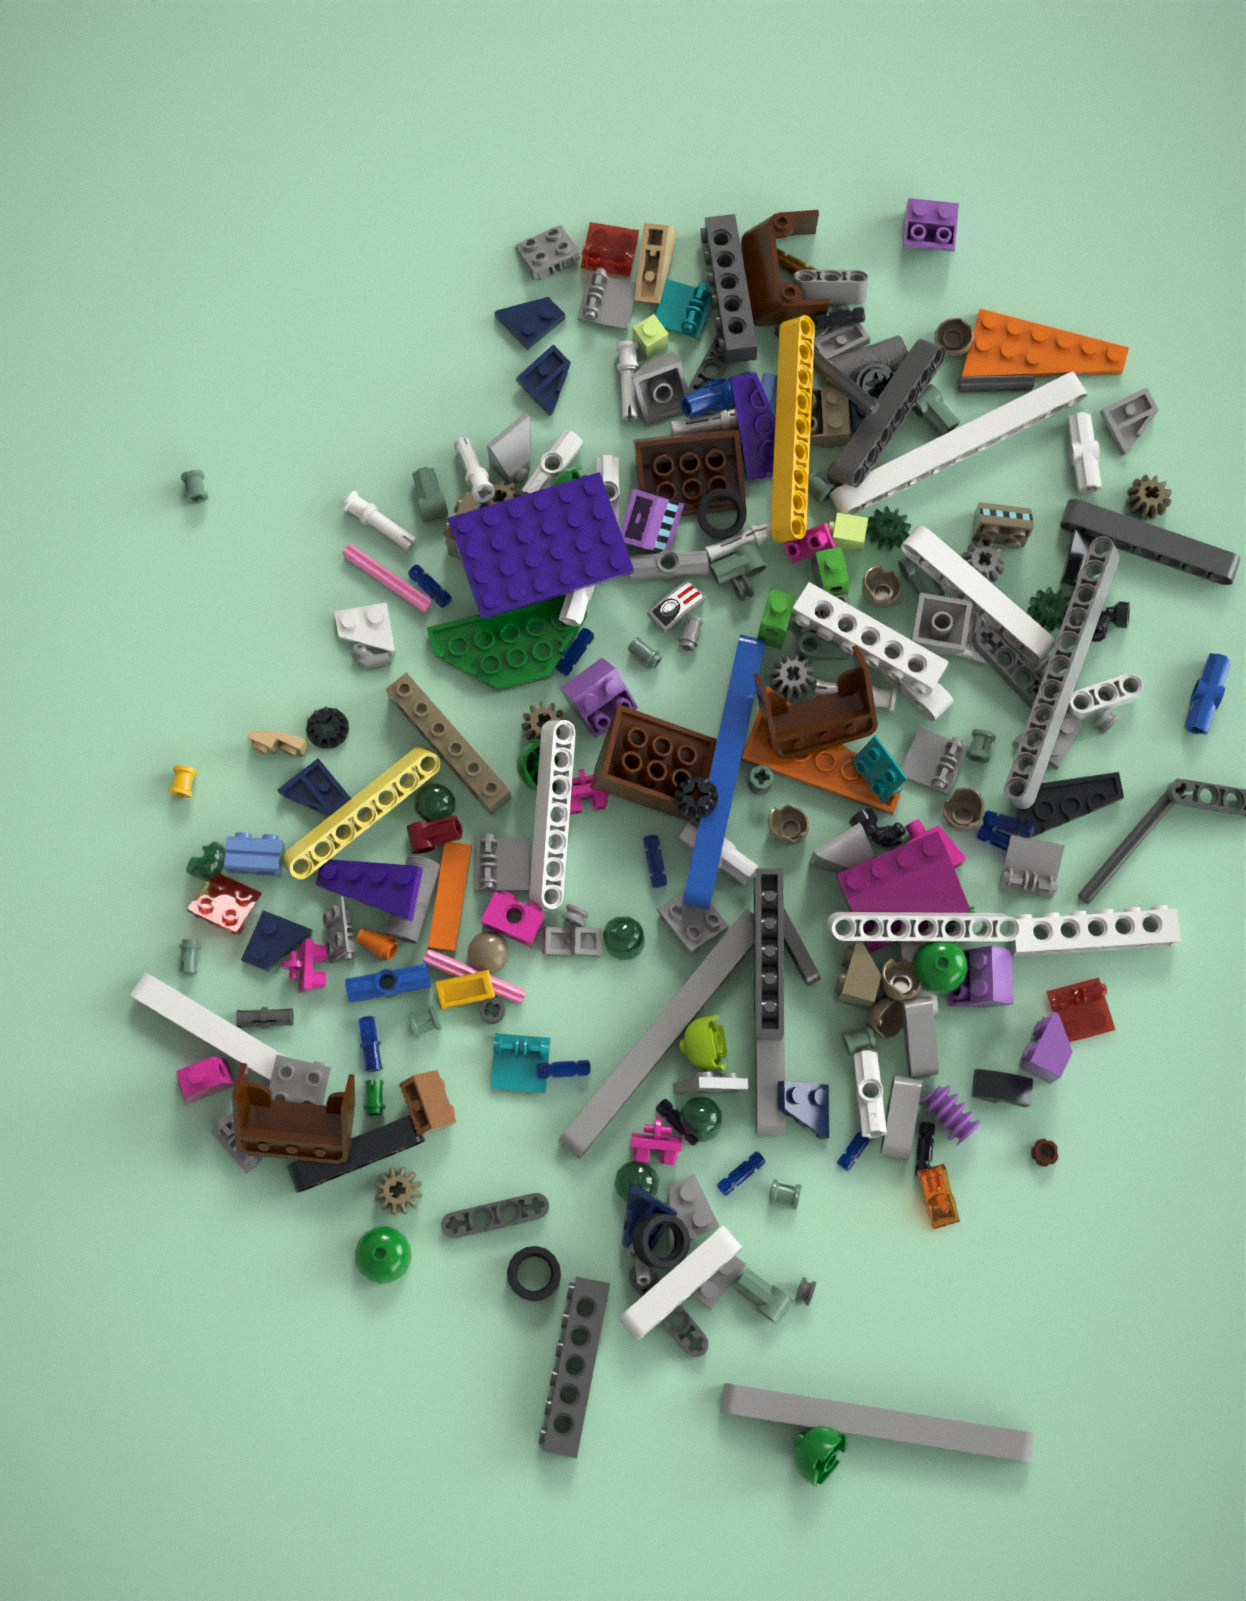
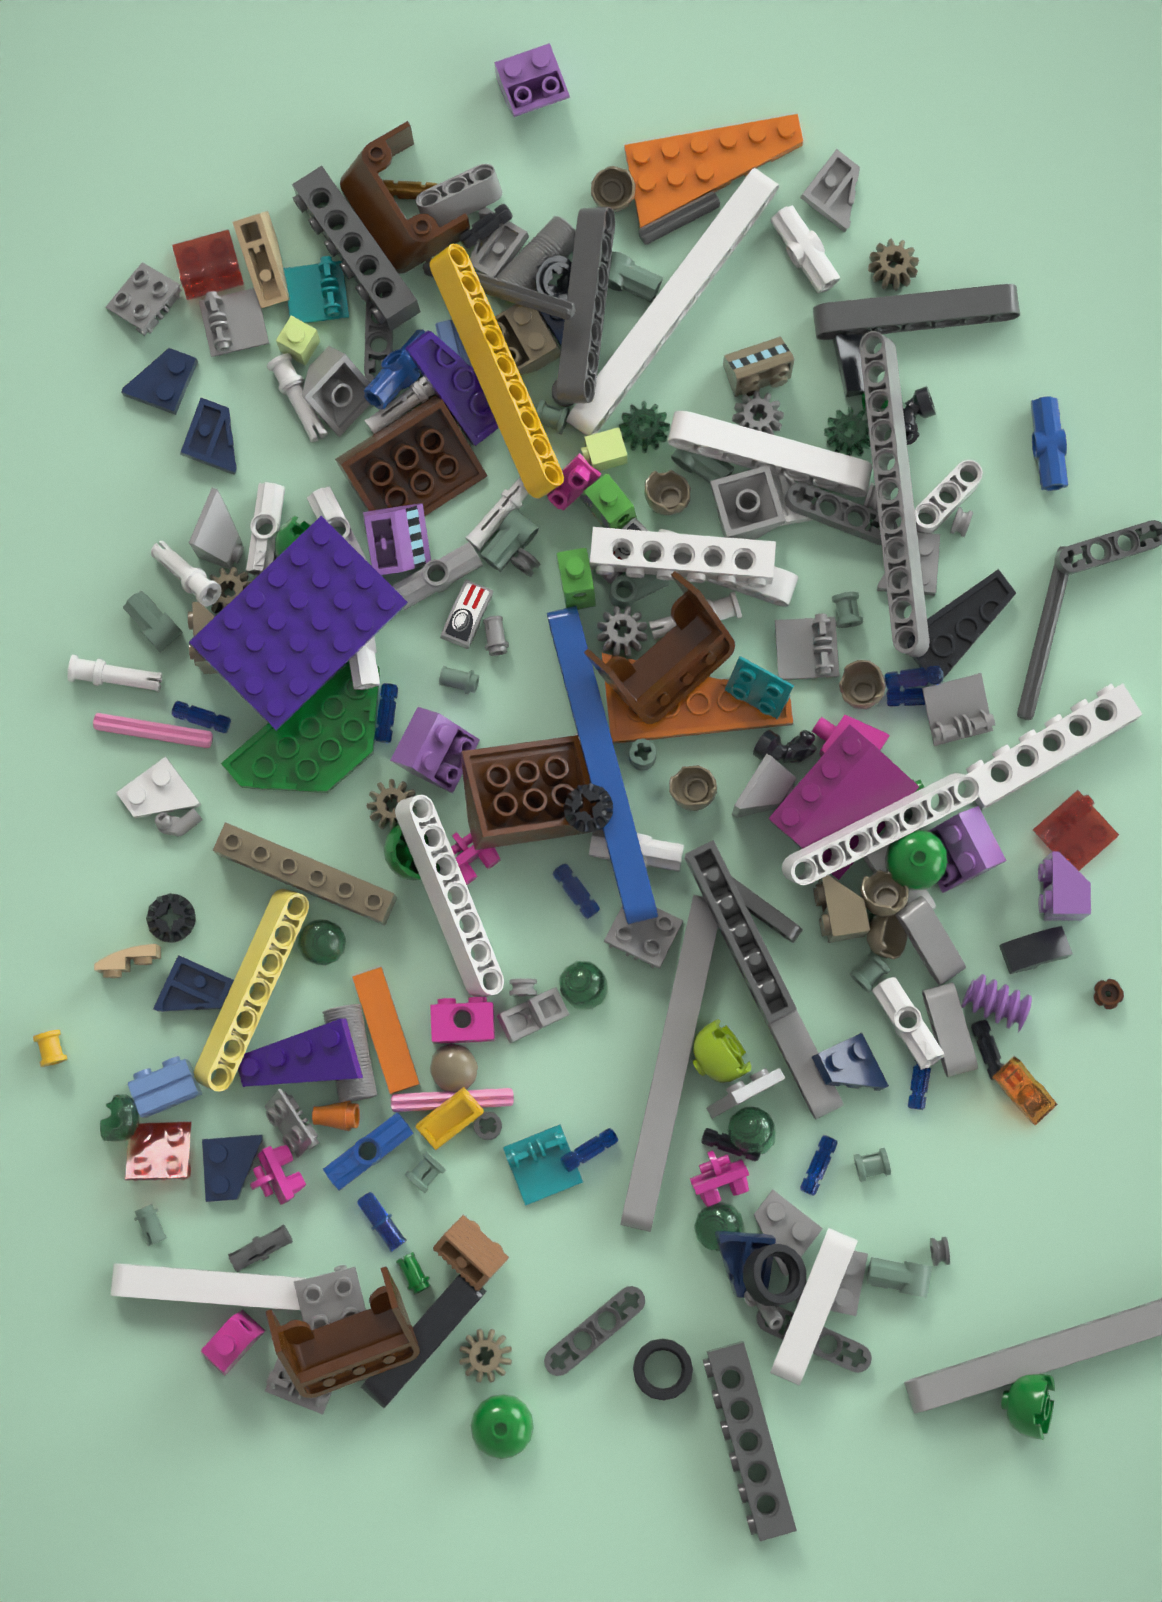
camera: 20 degrees left, 5 degrees up
dark red piece [406,815,463,854] -> none
light grey hinge [475,834,530,891] -> none
black tyre [697,489,747,539] -> none

